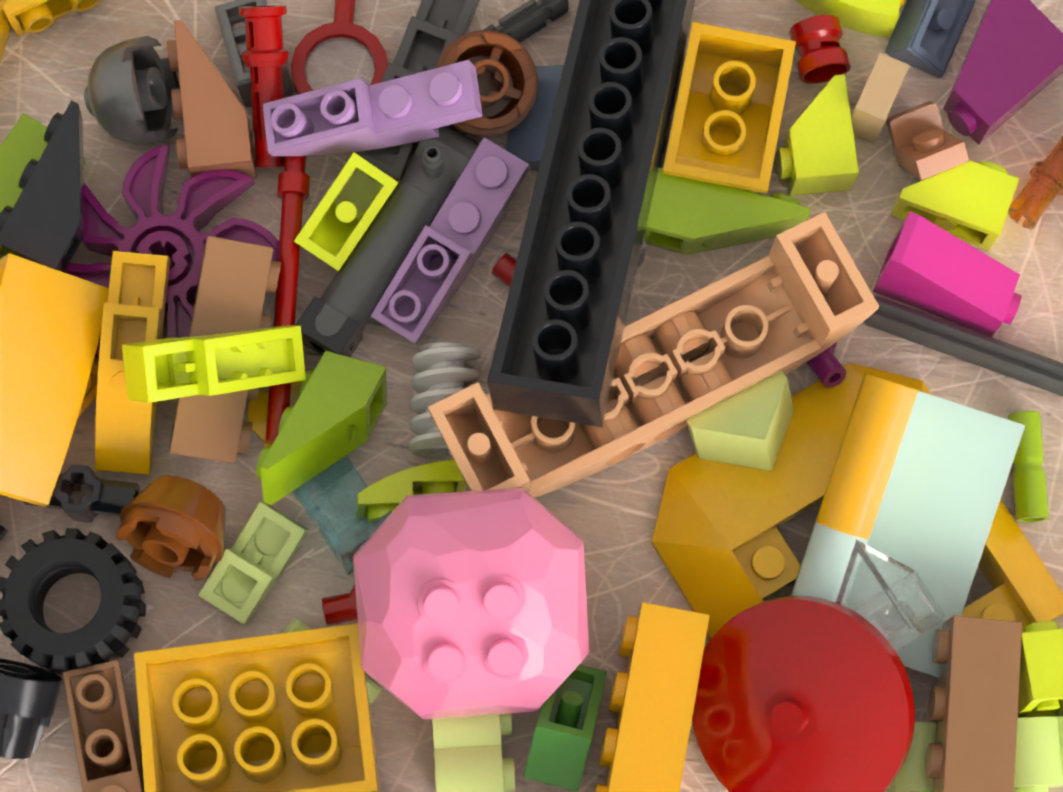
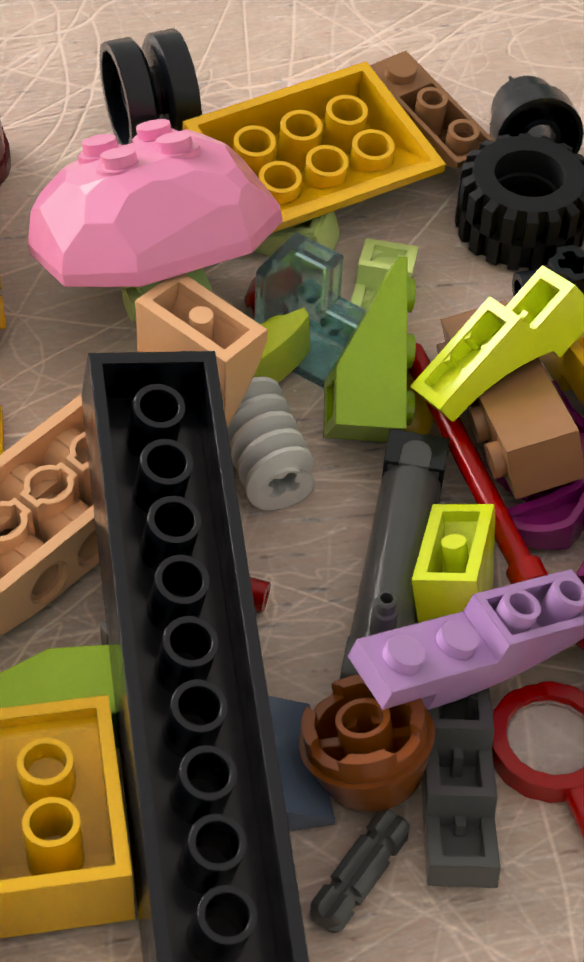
camera: 160 degrees right, 25 degrees down
dark orange cone [116,475,226,581] -> none
lavender slope [370,137,531,345] -> none
bright green slope [523,664,607,791] -> none

